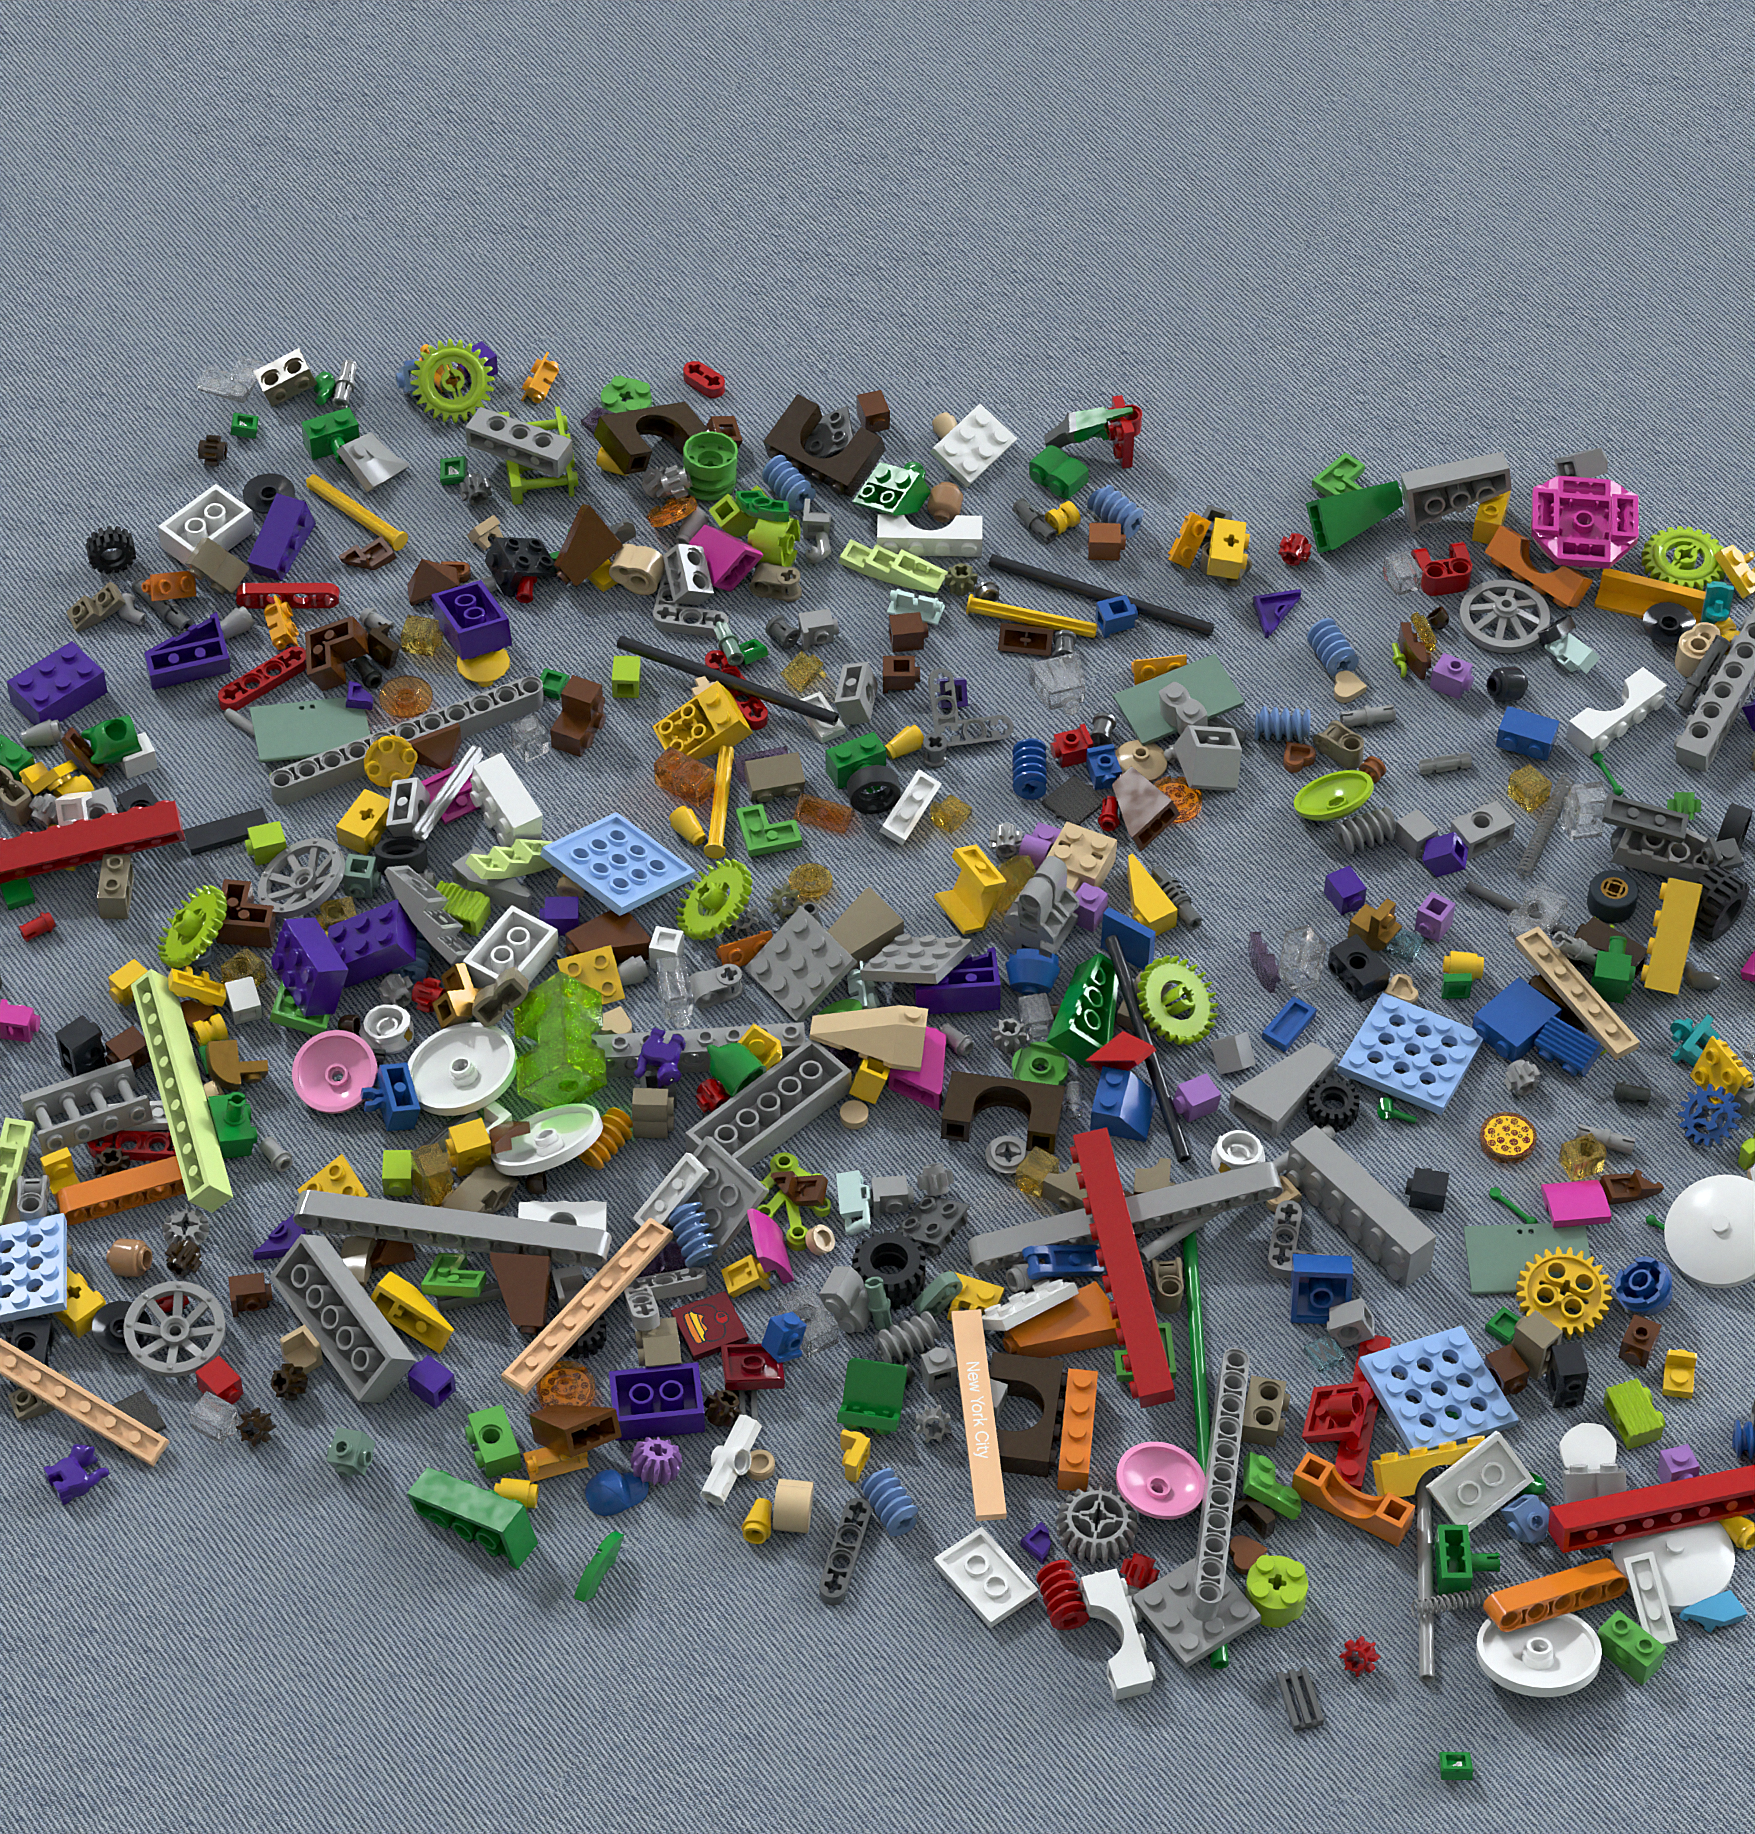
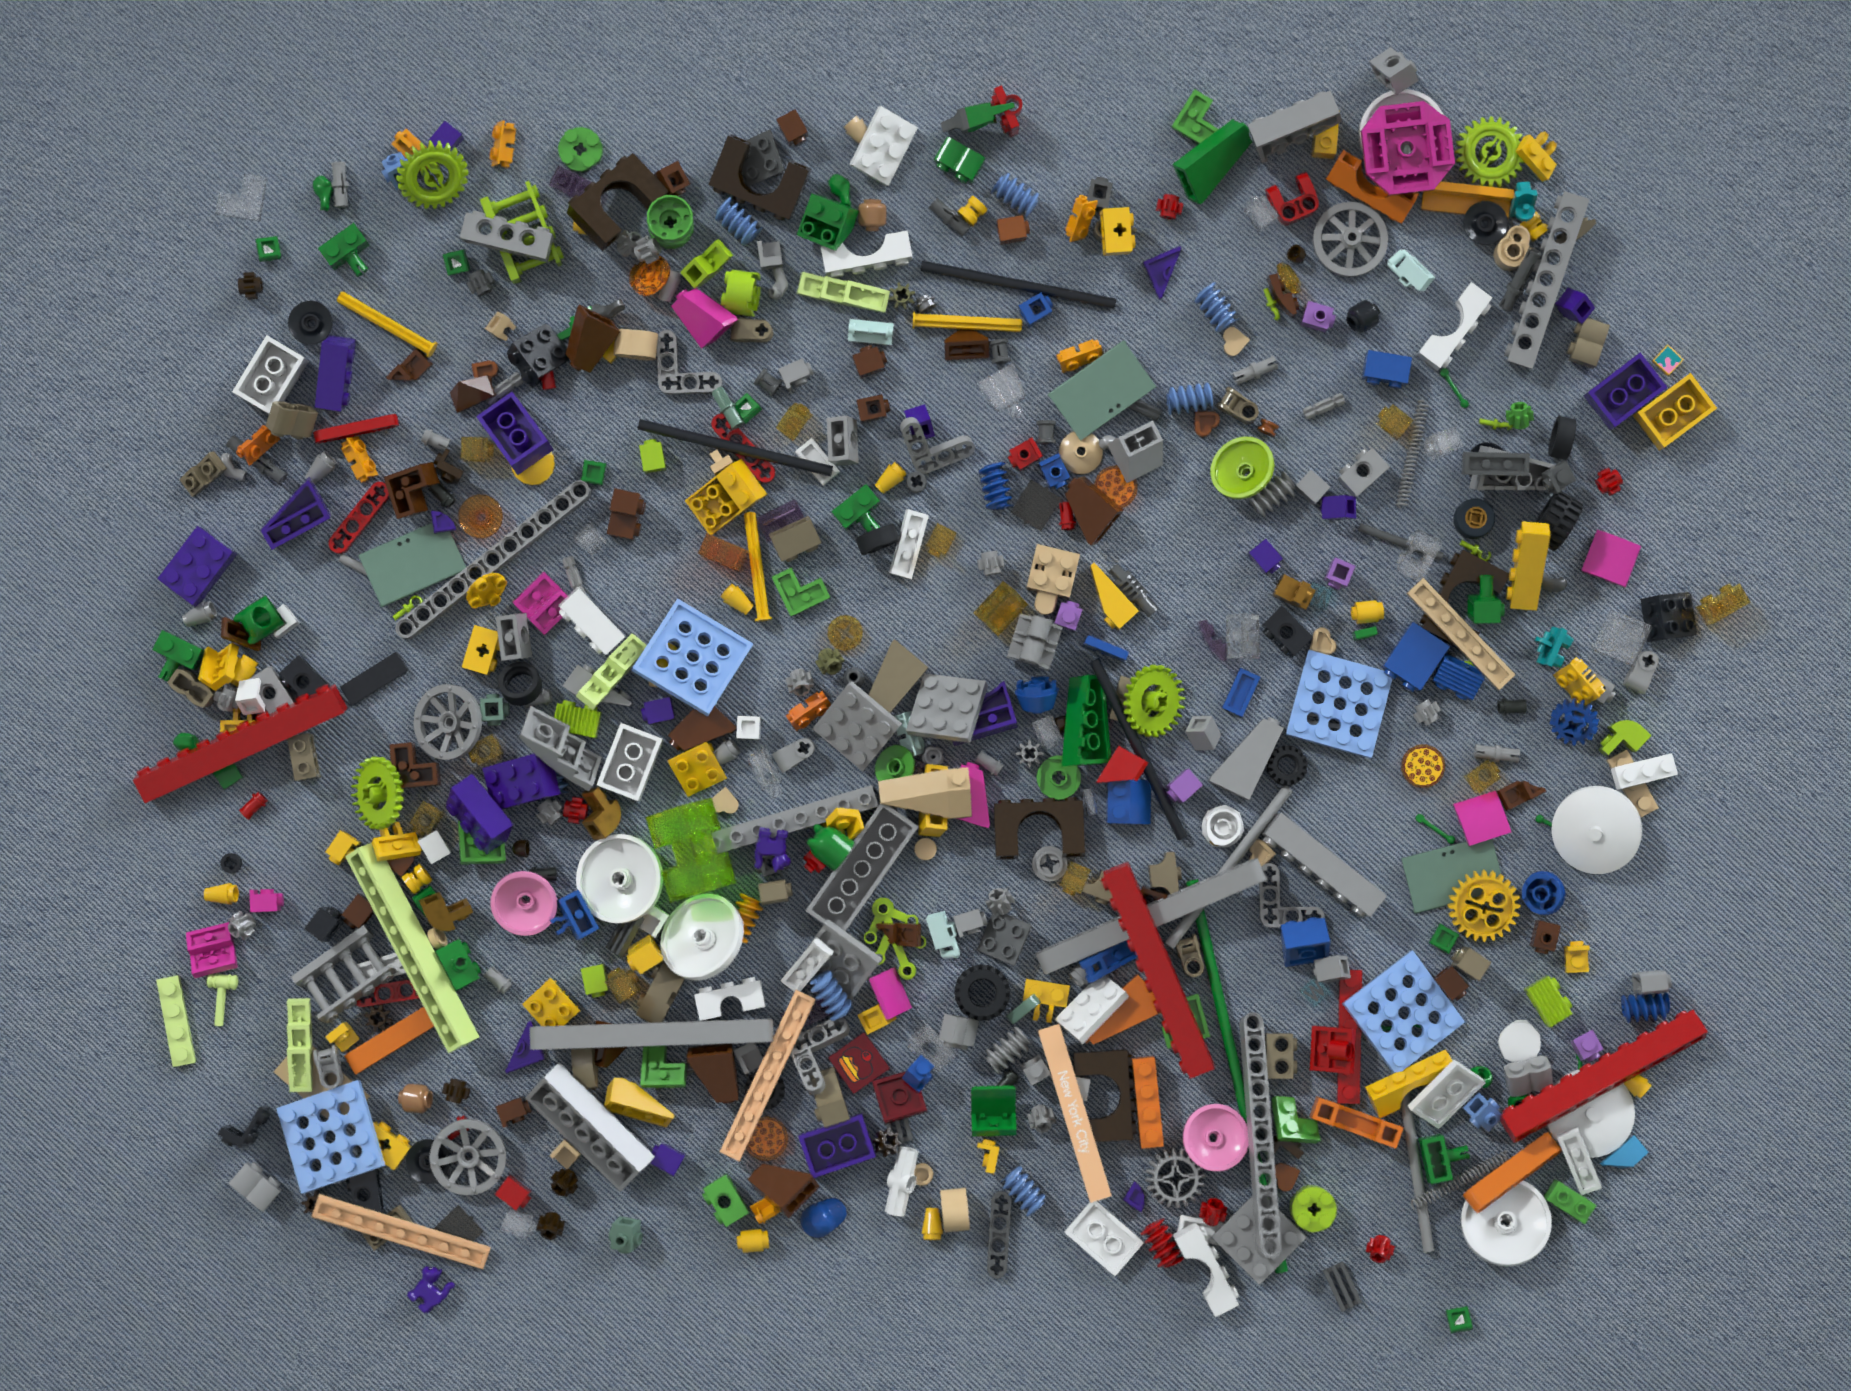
camera: 15 degrees left, 35 degrees up
black tyre [86,526,136,574] -> none
light grey gear [162,1206,210,1246] -> none
lime brick [244,821,287,866] -> none
dark tan brick [253,348,317,407] -> none
light grey plate [336,432,410,493] -> none
white hat [359,1004,414,1055] -> none
green wedge [407,1467,538,1570] -> none
reddish brown slope [408,723,462,770] -> none
axle [412,745,483,841] -> none
dark tan brick [472,967,529,1027] -> none
reddish brown slope [489,1121,531,1154] -> none
green tile [574,1531,624,1602] -> none
medium lavender gear [630,1437,682,1486] -> none
light grey brick [663,543,714,606] -> none
lime gear [675,859,753,941] -> none
red beam [683,361,725,398] -> none
green tile [735,490,789,522] -> none
clear orange slope [793,793,855,834] -> none
tan tile [805,1225,835,1256] -> none
sand green axle [864,1277,893,1330] -> none
yellow panel [934,844,1007,935] -> none
medium lavender plate [1017,822,1061,874] -> none
light grey brick [1159,682,1208,736] -> none
green hand [1377,1098,1417,1124] -> none
black brick [1405,1167,1450,1213] -> none
black beam [1537,615,1576,645] -> none
black brick [1545,1342,1589,1408] -> none
light grey pin [1552,931,1600,967] -> none

